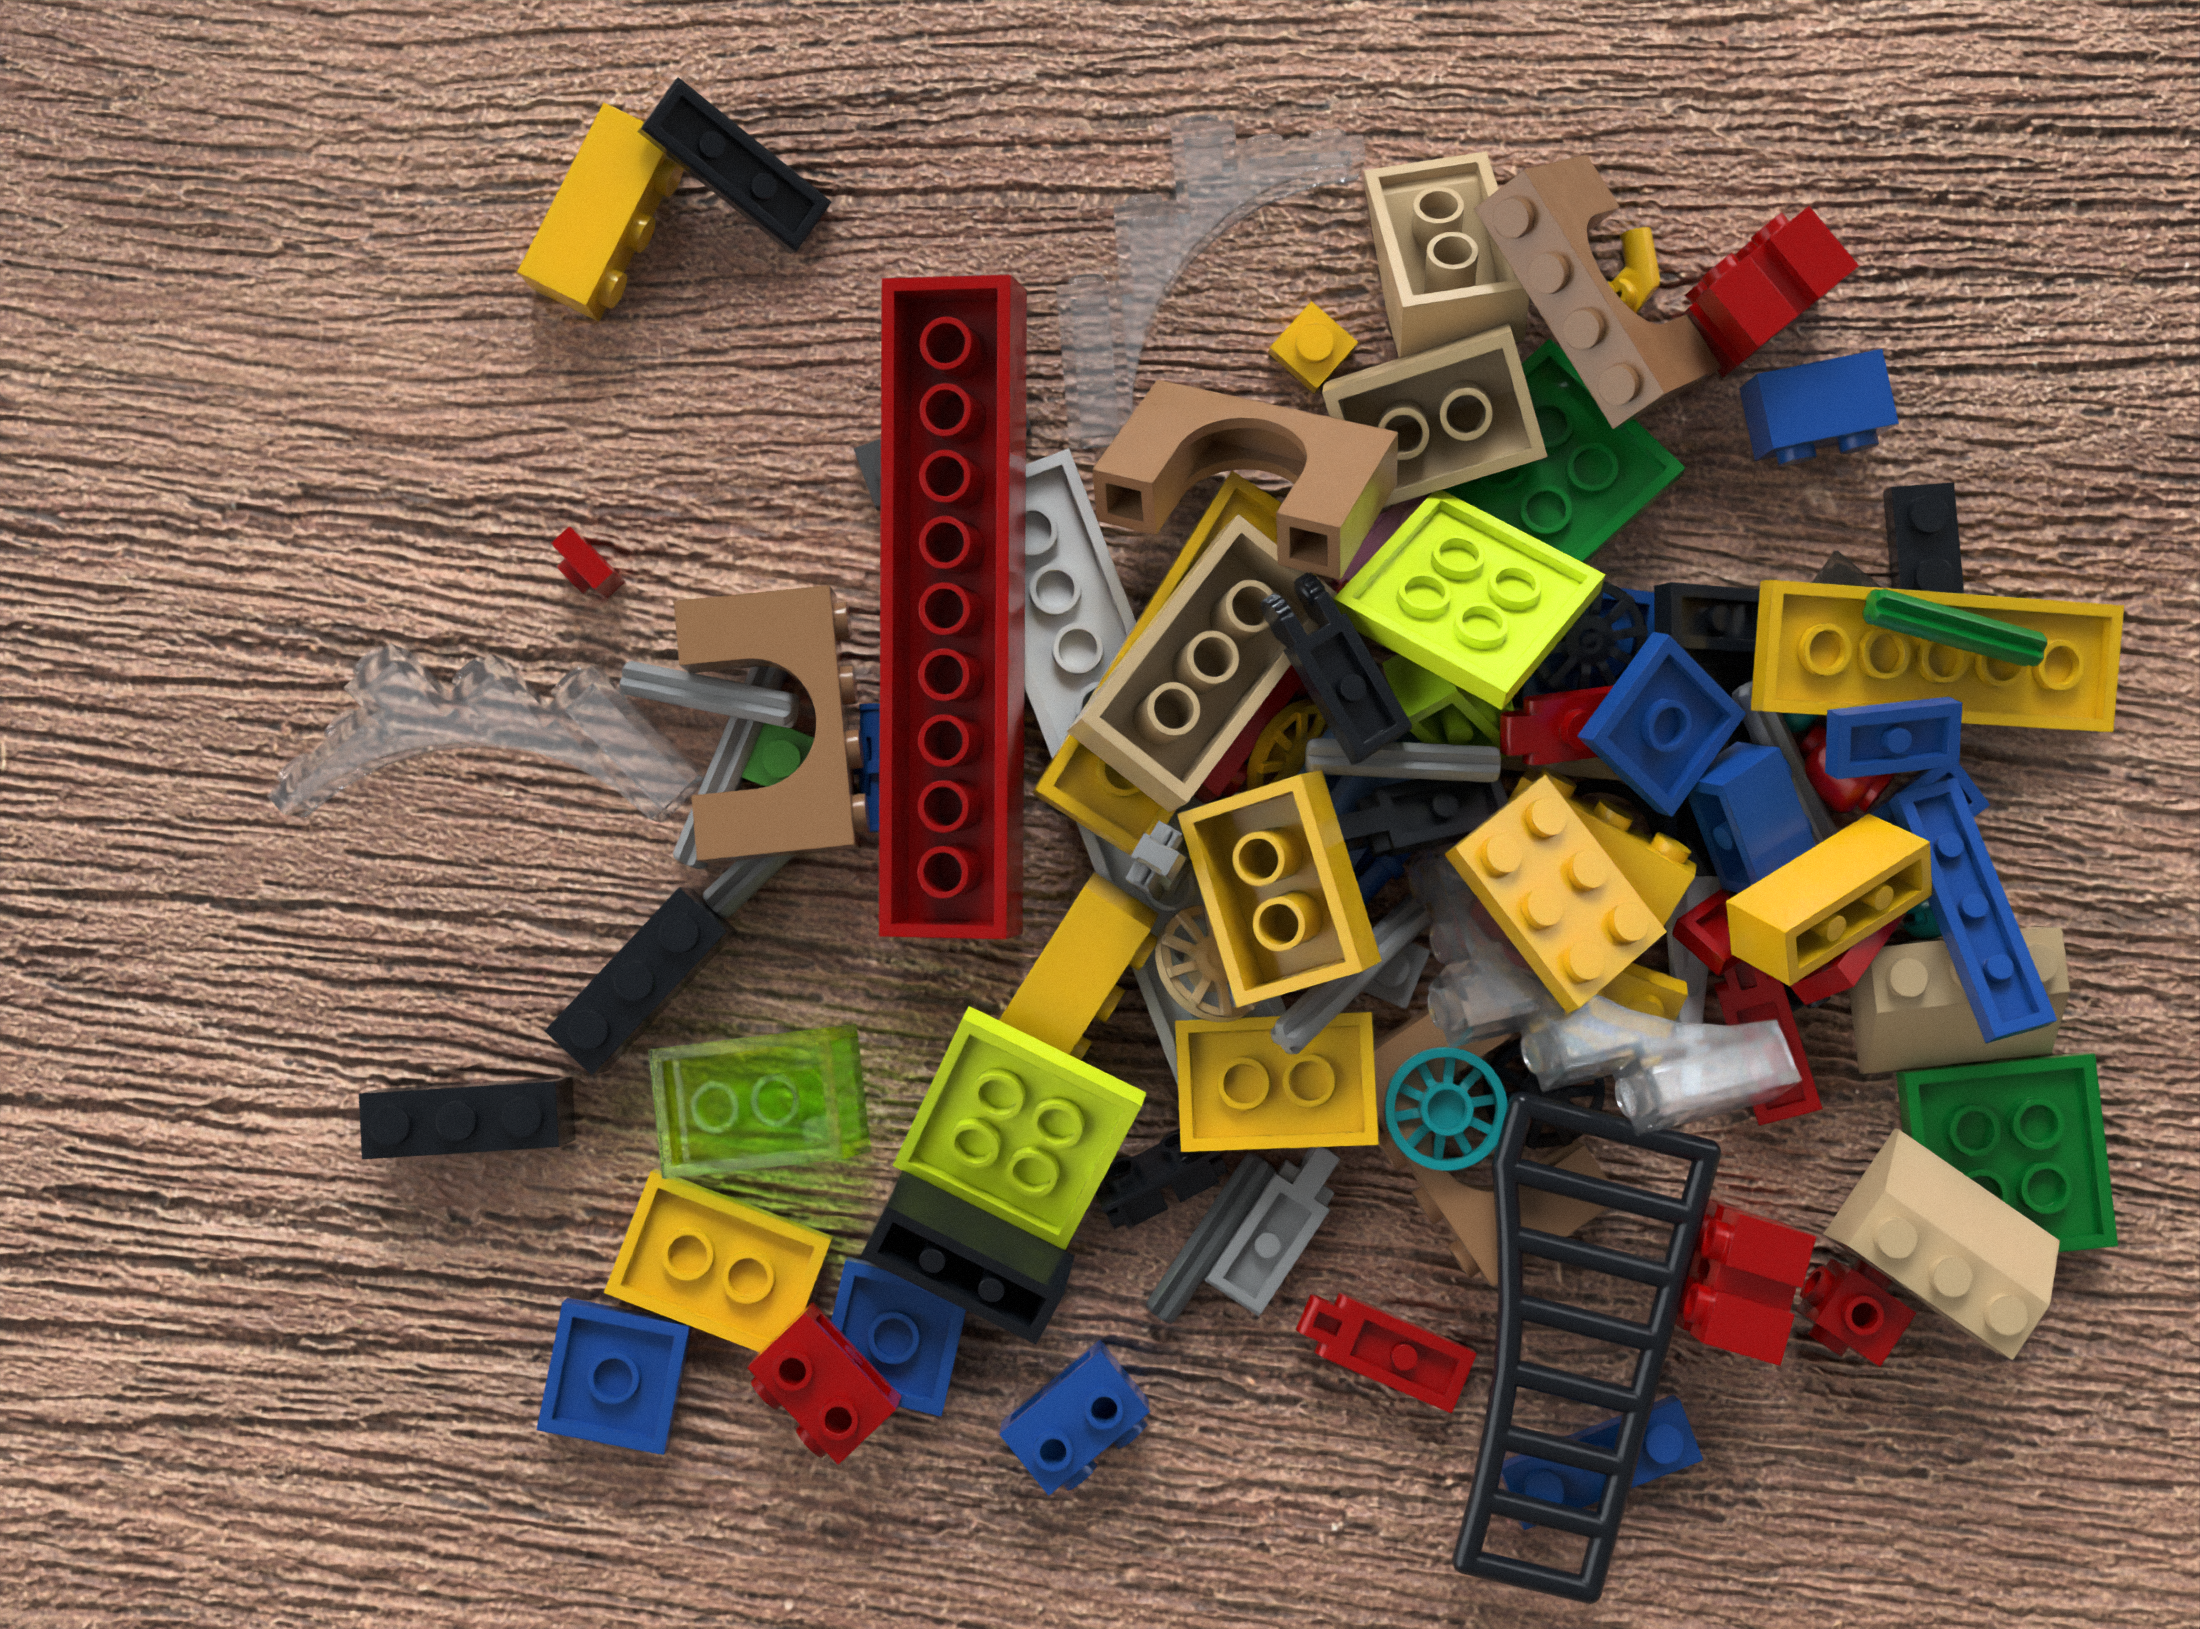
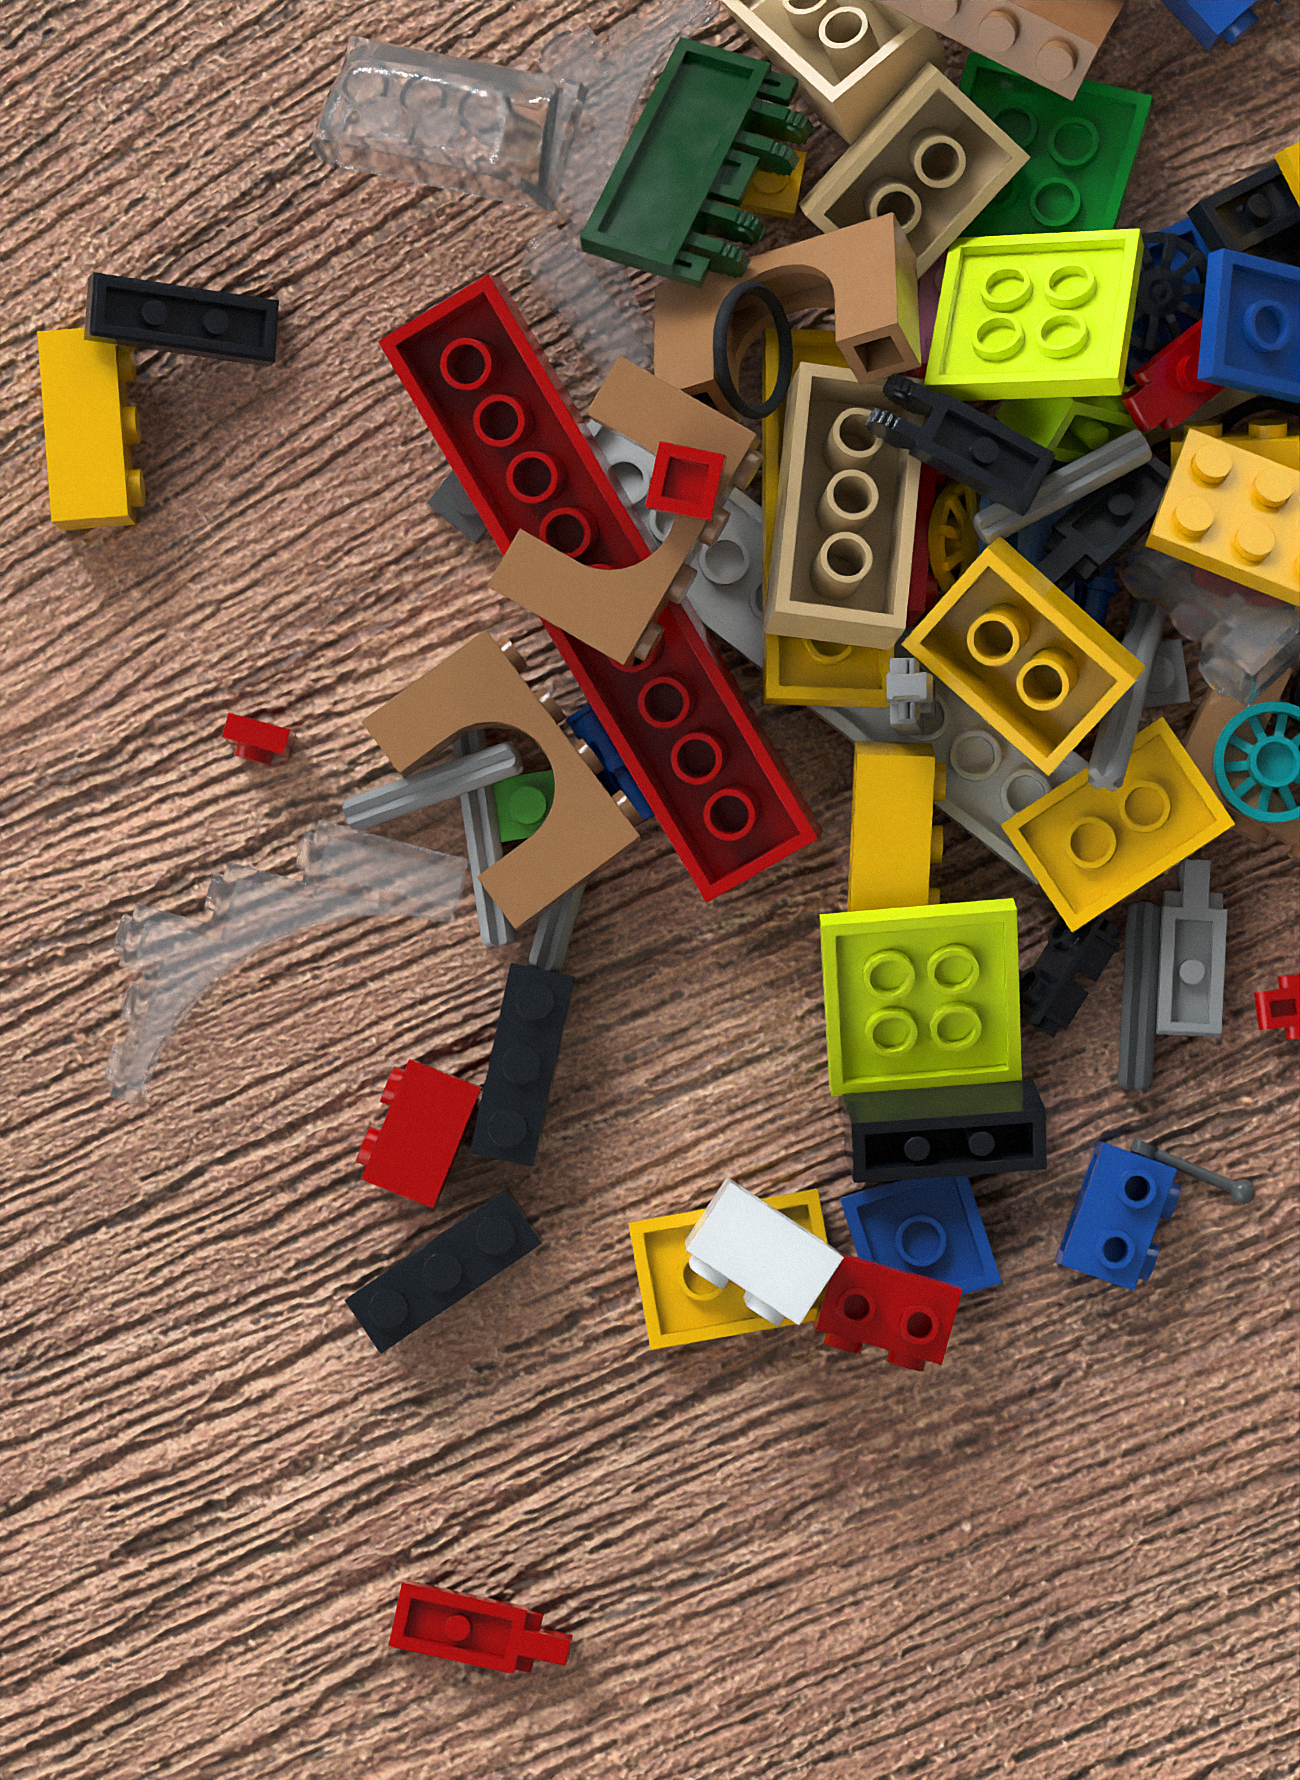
camera: 20 degrees left, 0 degrees up
blue plate [536,1298,693,1455] -> none
clear neon green slope [648,1024,871,1179] -> none
tan wheel [1155,904,1261,1023] -> none
none -> clear windscreen [309,36,588,212]
none -> red brick [356,1059,484,1208]
none -> red hinge [388,1579,573,1674]
none -> medium nougat arch [487,355,764,668]
none -> dark green hinge [580,37,815,288]
none -> red plate [645,441,727,523]
none -> white brick [684,1177,844,1327]
none -> black tyre [713,281,793,420]
none -> dark grey hinge [1130,1138,1256,1204]

